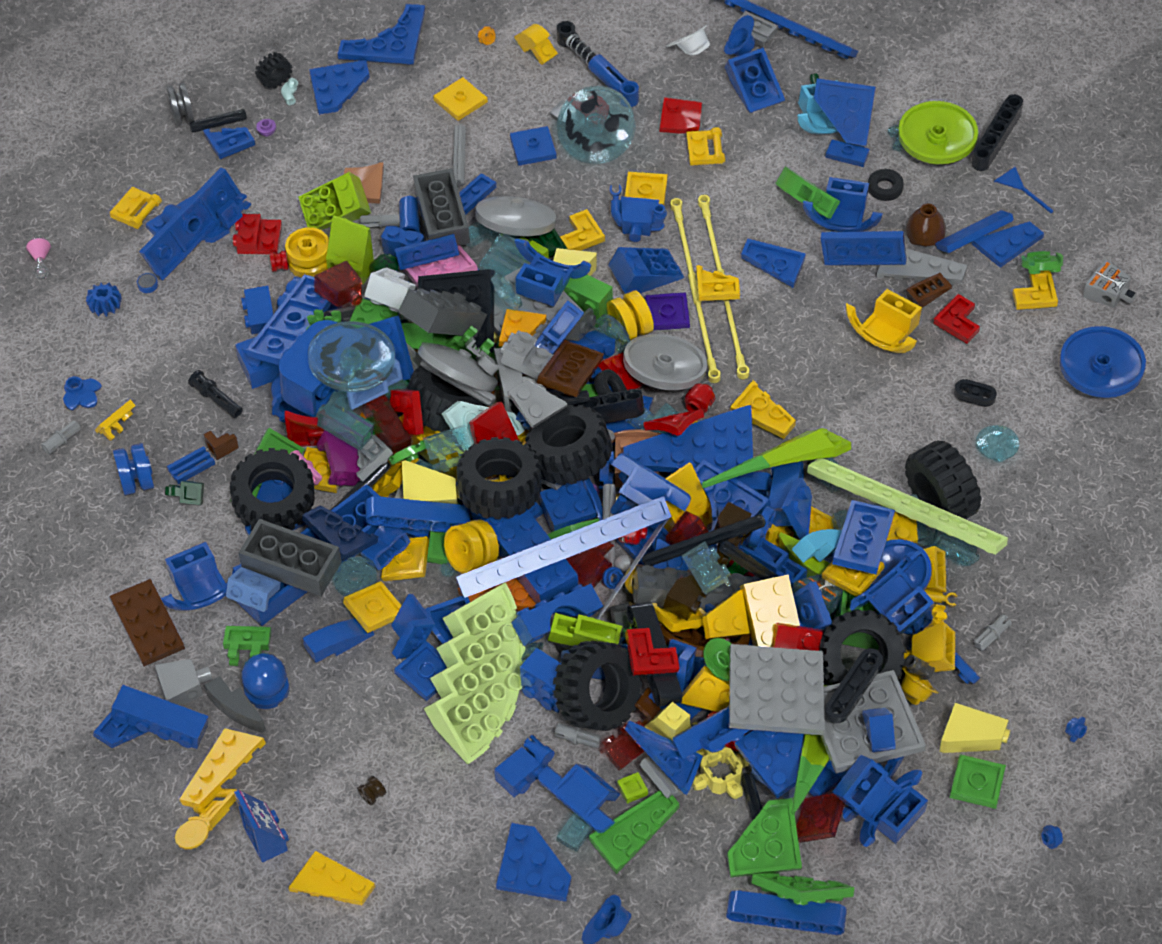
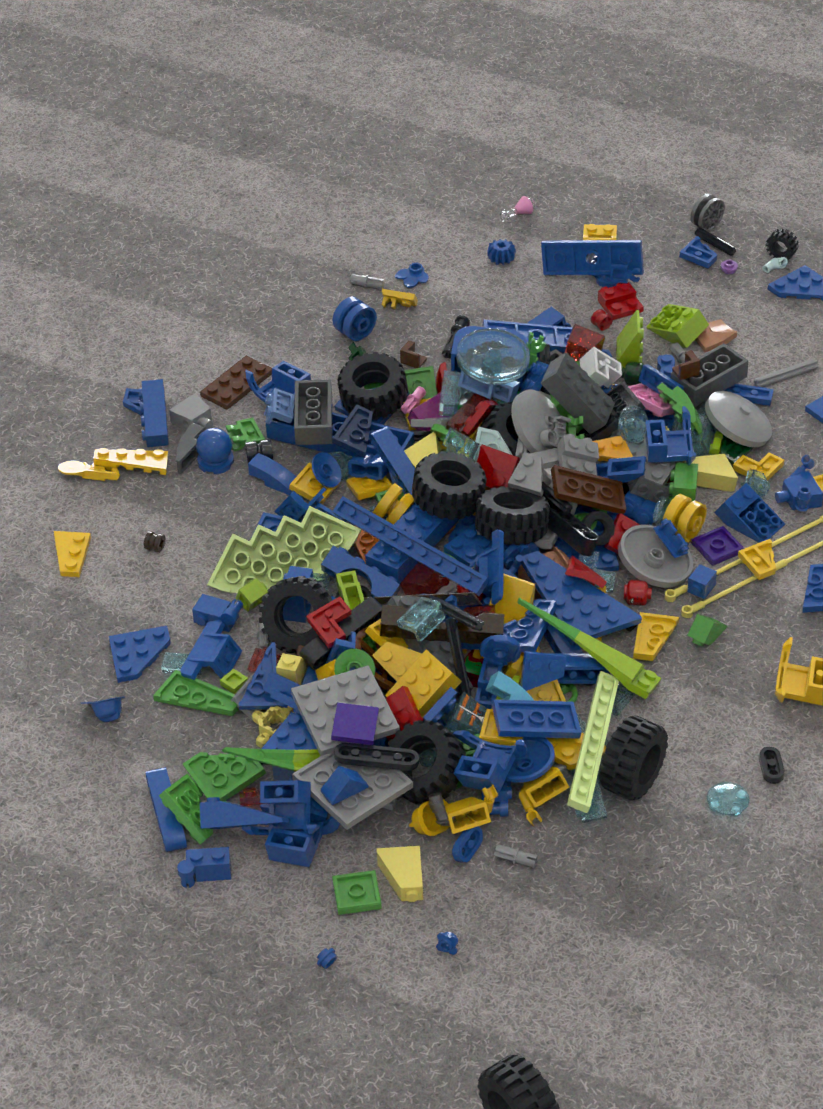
camera: 65 degrees right, 10 degrees down
tile [137,273,158,293] -> none
blue tile [167,446,215,485] -> none
blue slope [234,790,289,863] -> none
yellow wheel [285,227,329,278] -> none
none -> blue hinge [177,847,231,888]
none -> blue wedge [200,797,290,829]
none -> lime brick [235,578,268,612]
none -> black wheel [245,439,274,463]
none -> blue dish [312,452,341,488]
none -> dark purple tile [331,702,379,745]
none -> blue hinge [653,518,689,558]
none -> bright green slope [657,383,702,435]
none -> reddish brown panel [672,350,700,380]
none -> blue brick [687,564,717,599]
none -> bright green slope [687,614,728,647]
none -> clear light blue piece [741,470,770,497]

